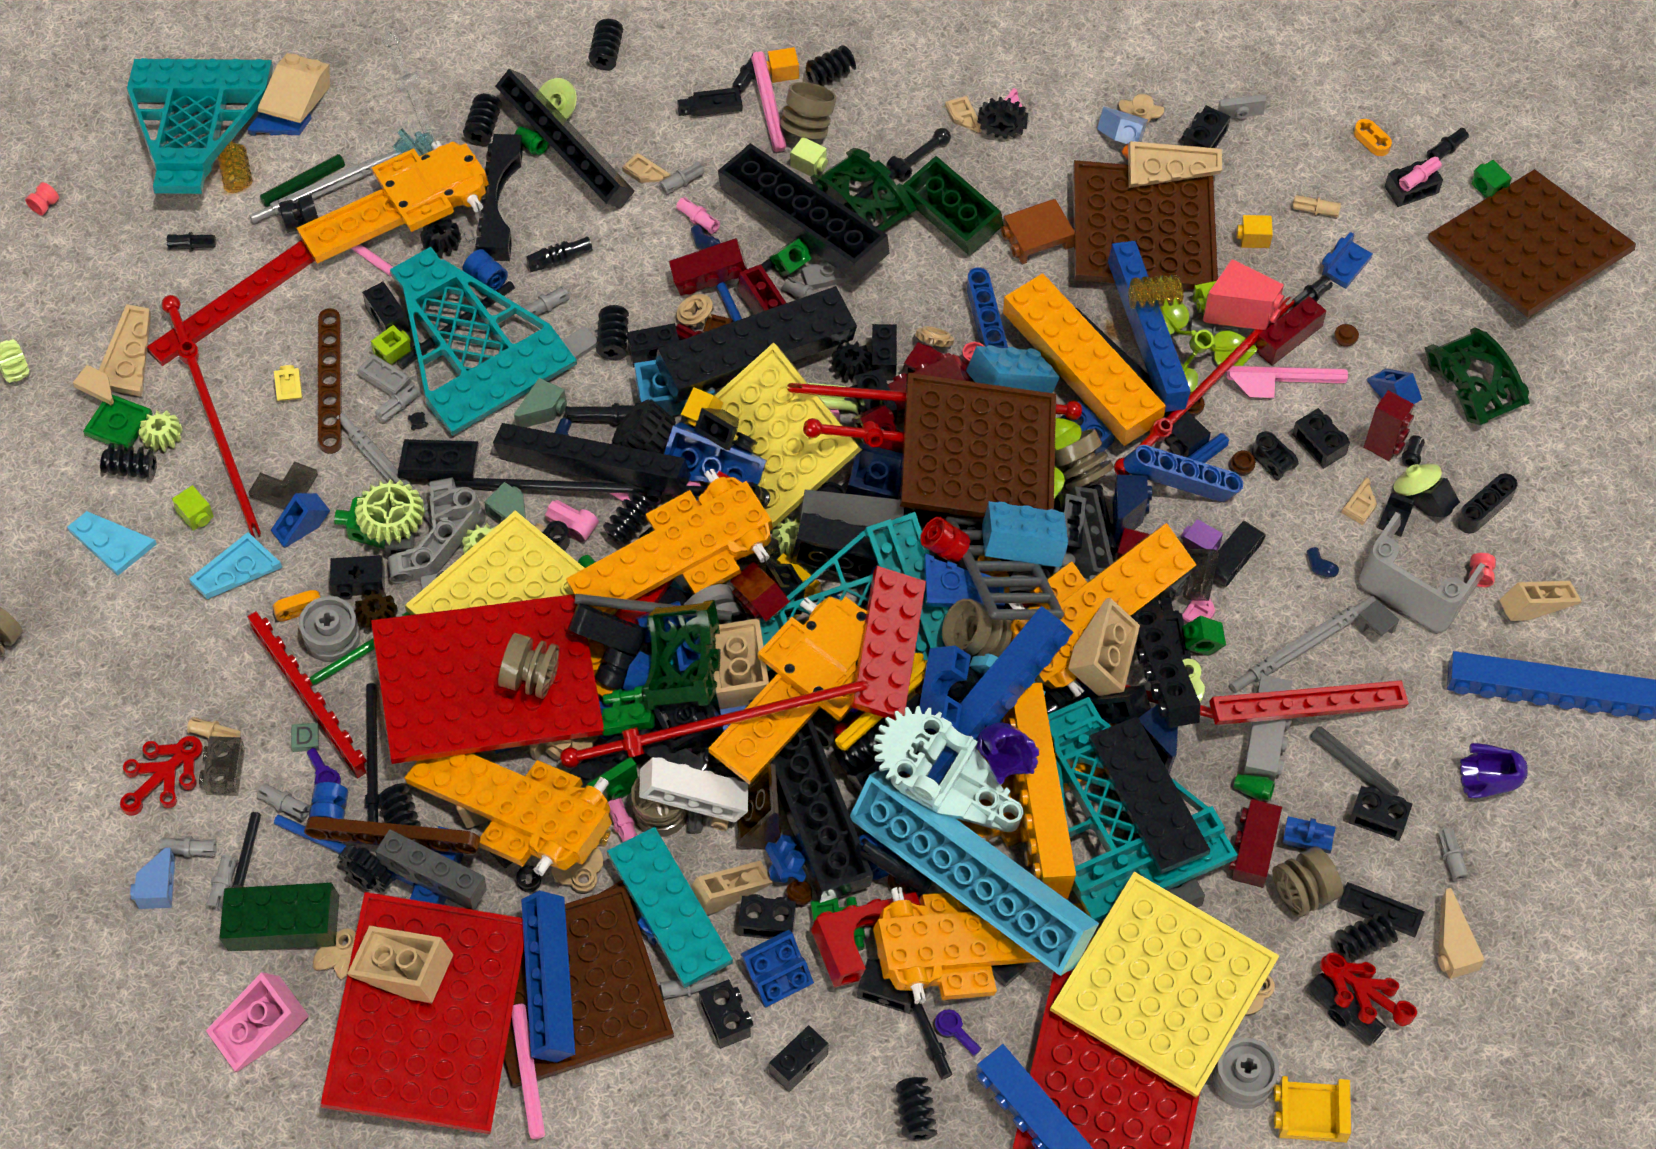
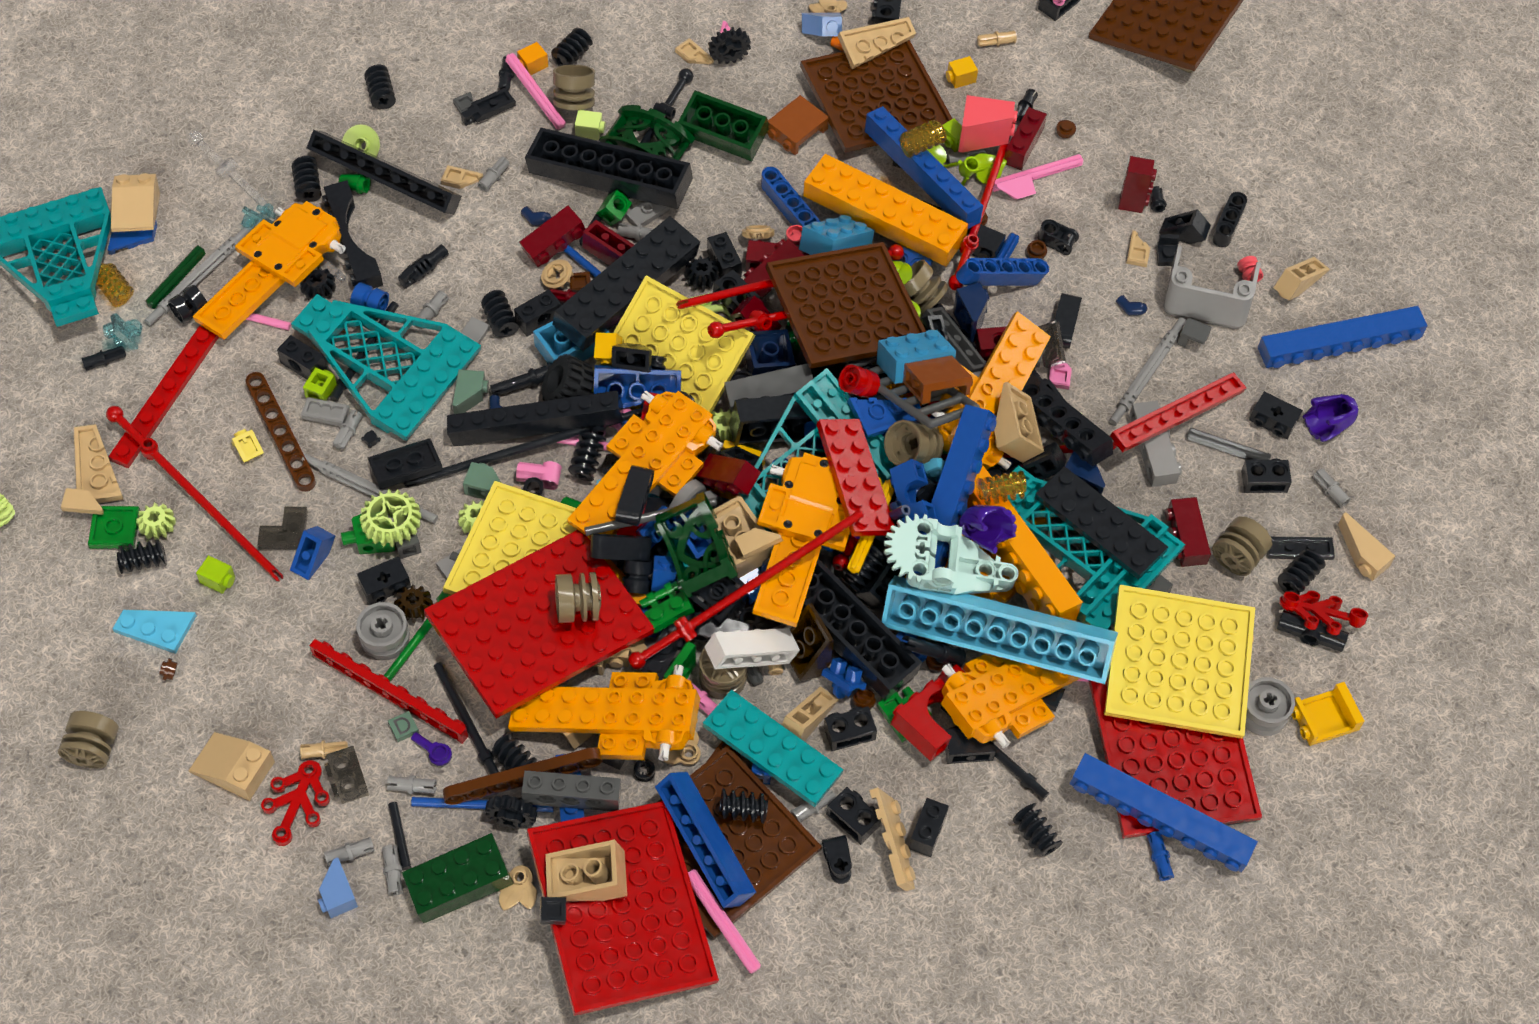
camera: 25 degrees left, 0 degrees up
medium azure wing [189,532,282,599] -> none
bright pink slope [206,972,309,1072] -> none
light orange beam [273,590,321,622] -> none
blue wheel [309,782,349,819] -> none
light grey connector [388,477,486,584] -> none
bright pink pin [676,197,720,234] -> none
blue slope [741,930,814,1008] -> none
dark purple plate [935,1009,982,1056] -> none
medium lavender brick [1181,519,1223,564] -> none
green brick [1182,616,1226,656] -> none
green cone [1234,773,1275,802] -> none
blue hips [1283,816,1336,854] -> none
black brick [1292,408,1350,469] -> none
blue bracket [1322,232,1373,289] -> none
blue slope [1367,368,1422,404] -> none
yellowish green dish [1393,464,1442,496] -> none
dark green fence [1424,327,1530,425] -> none
none -> clear light blue hips [103,313,142,350]
none -> reddish brown plate [159,658,178,681]
none -> tan slope [189,732,275,801]
none -> dark grey tile [453,92,473,114]
none -> black plate [540,897,566,925]
none -> black beam [615,465,654,526]
none -> black piece [719,788,769,824]
none -> tan tile [735,528,783,559]
none -> black piece [822,835,852,884]
none -> tan wing [869,787,916,891]
none -> dark blue arm [889,501,911,520]
none -> dark orange panel [903,355,973,404]
none -> clear yellow piece [976,470,1026,505]
none -> black brick [1249,391,1303,440]

